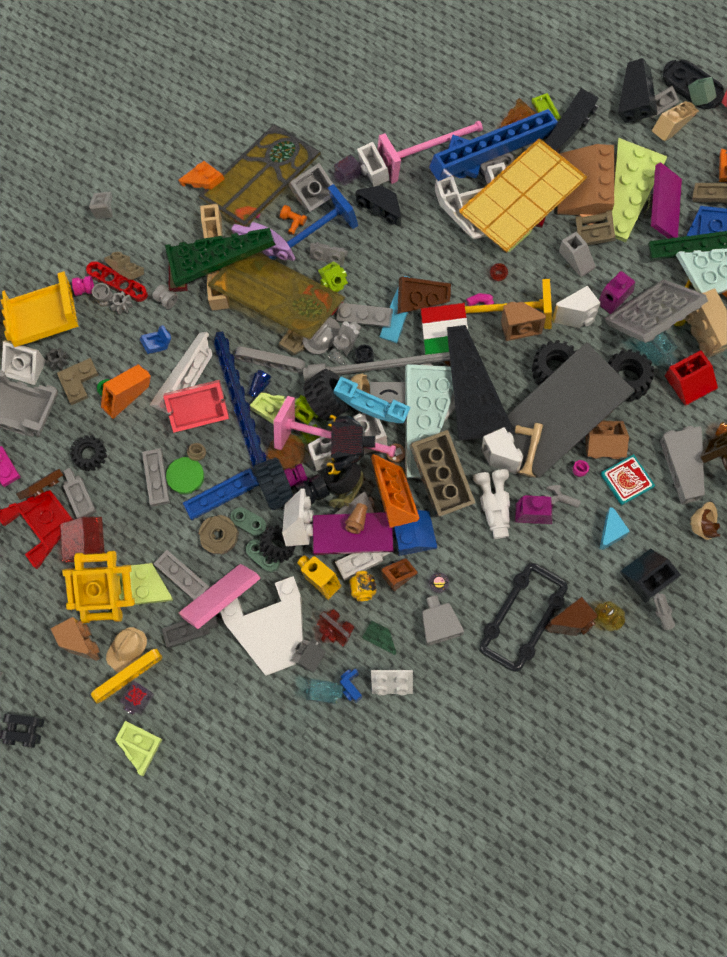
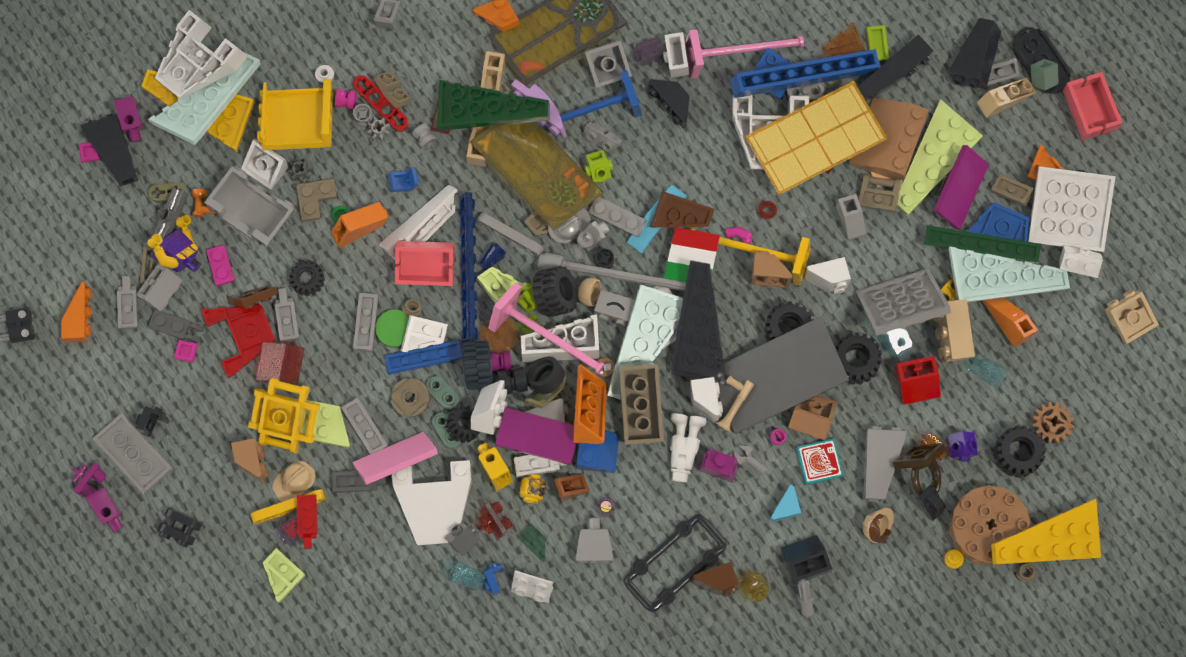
camera: 10 degrees right, 5 degrees up
orange piece [280,205,307,235] -> none
black torso [327,415,376,475] -> none
medium azure slope [333,377,411,423] -> none
medium nougat cone [345,503,368,534] -> none
magenta torso [599,271,635,314] -> none
none -> red hinge [297,494,318,550]
none -> white plate [315,65,334,83]
none -> white wing [401,315,448,352]

